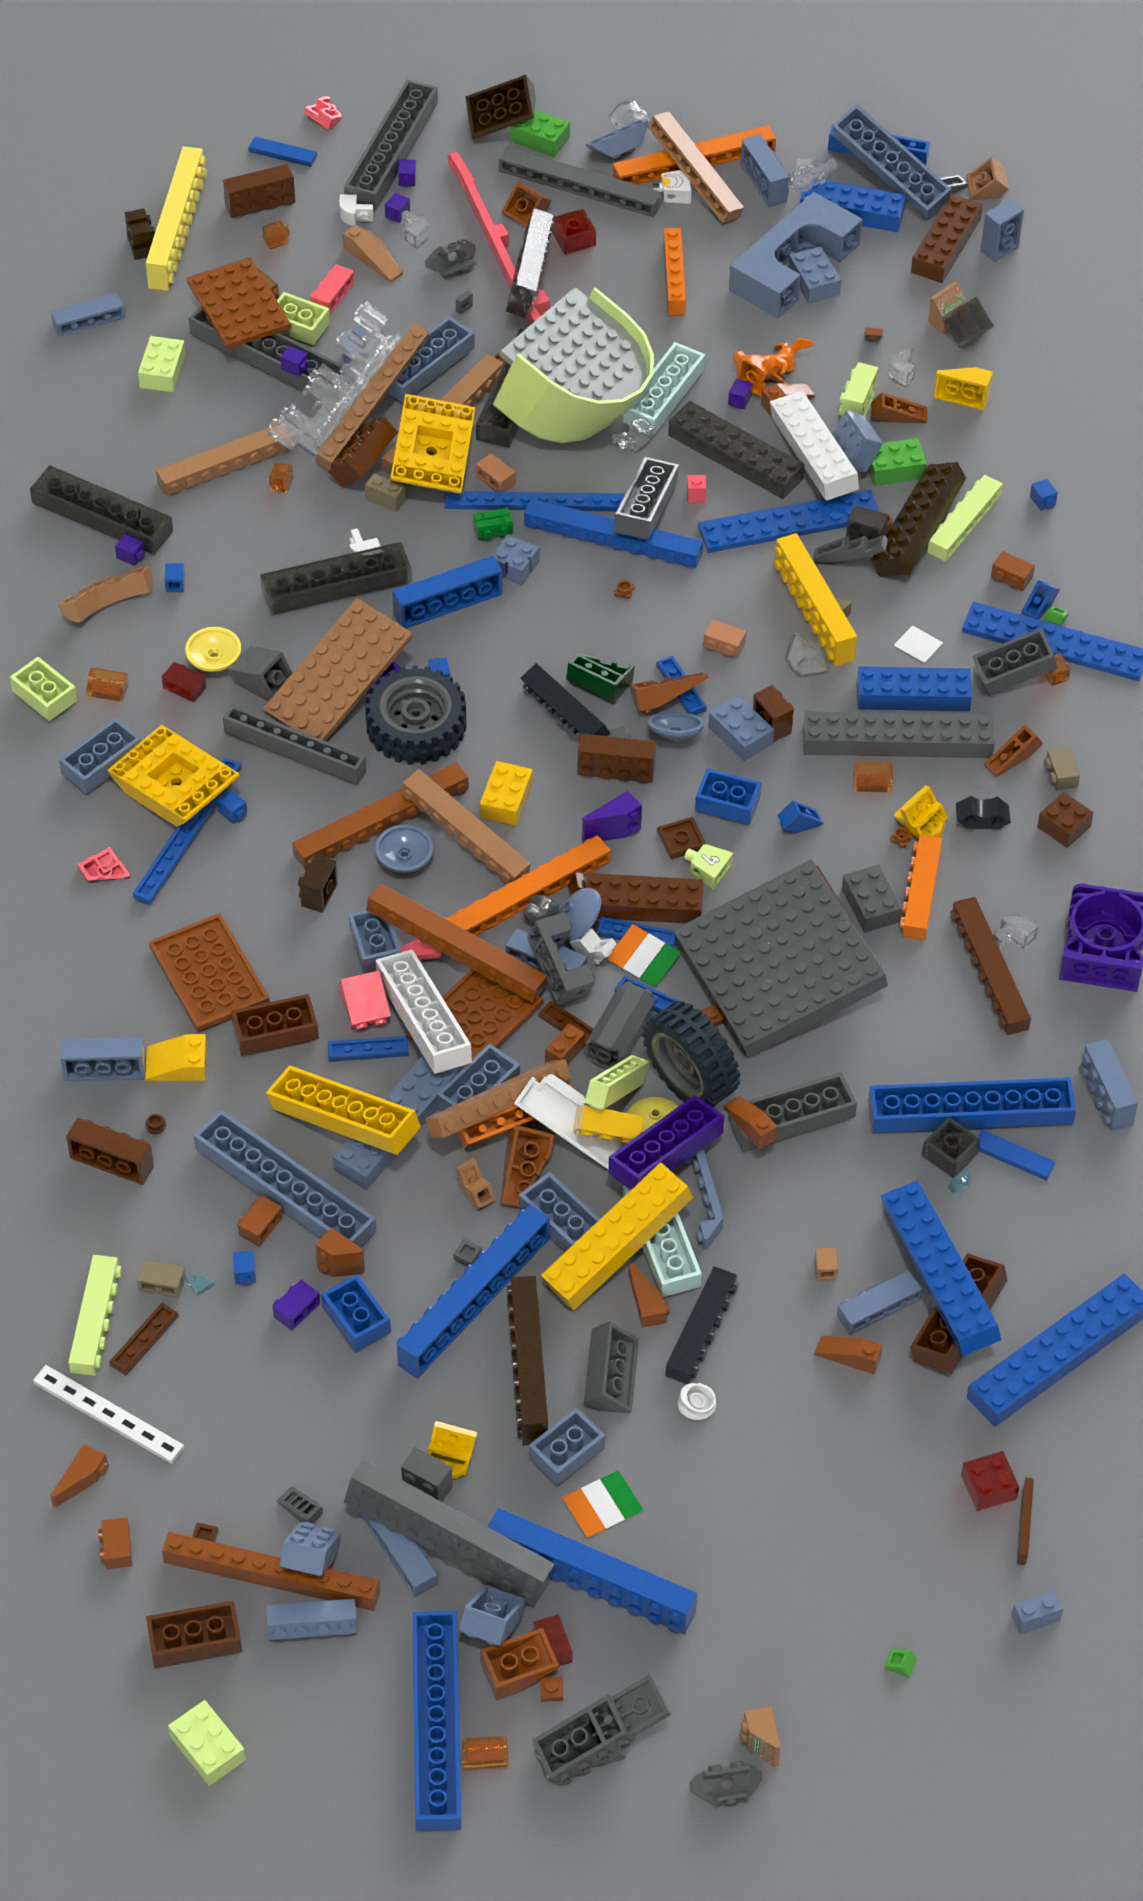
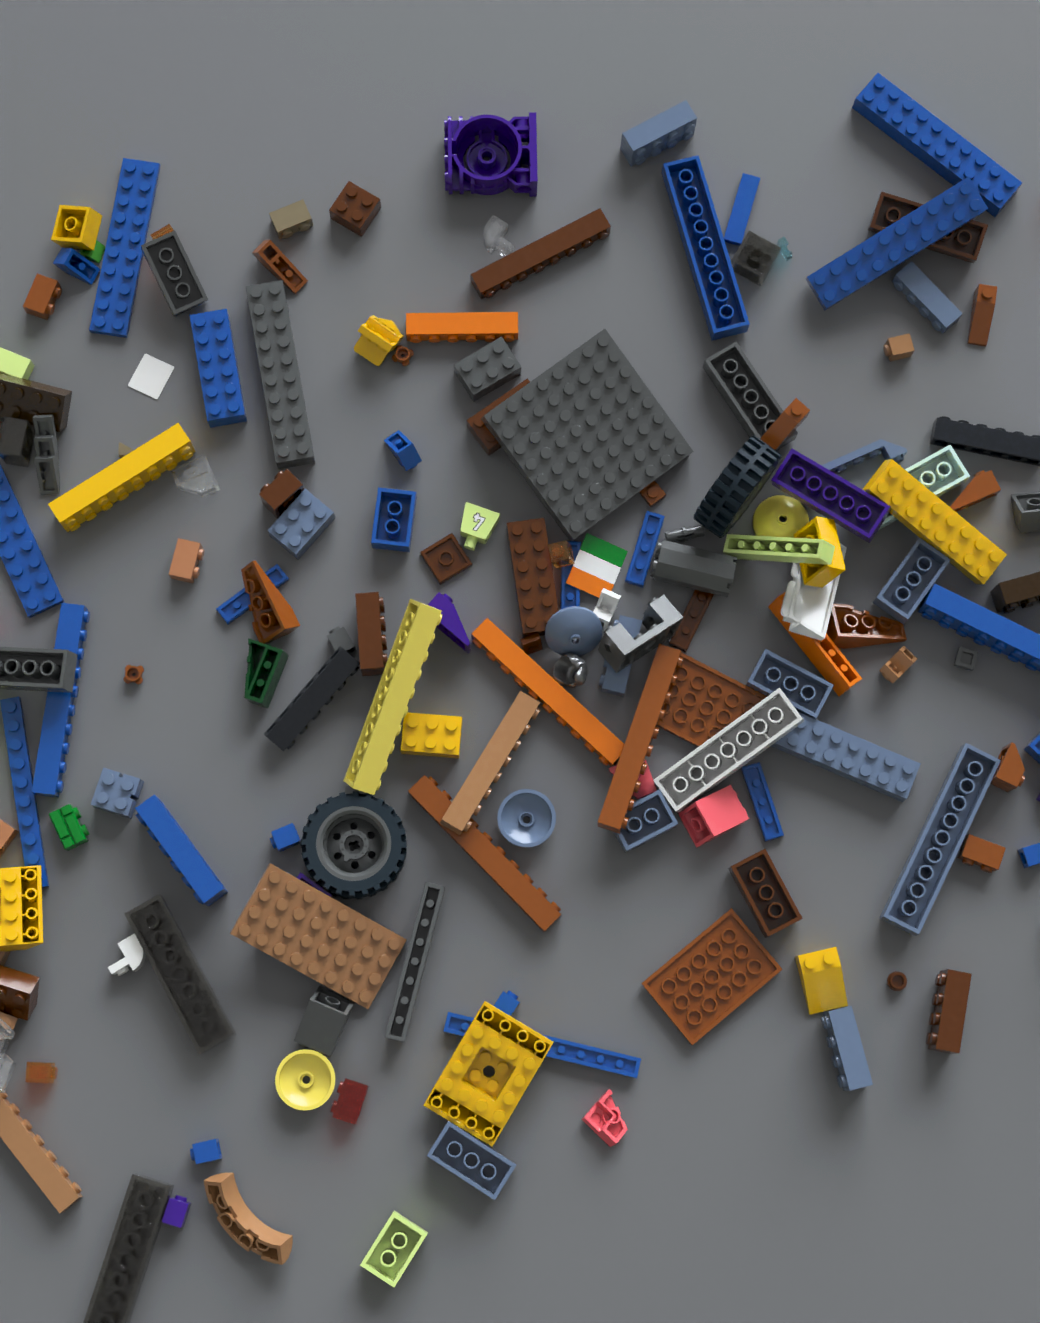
camera: 105 degrees left, 25 degrees up
clear orange brick [86,667,128,702] -> none
yellow brick [266,1065,421,1155] -> none
dark brown brick [298,854,338,913] -> none
dark tan brick [365,473,406,512] -> none
medium nougat brick [425,1059,571,1138] -> none
dark orange brick [545,1023,585,1065] -> none
sand blue dish [648,712,704,742] -> none
clear orange brick [853,762,893,792] -> none
black brick [956,796,1011,829] -> none
none -> yellow brick [51,205,102,251]
none -> light yellow brick [343,599,442,795]
none -> clear orange brick [548,540,575,568]

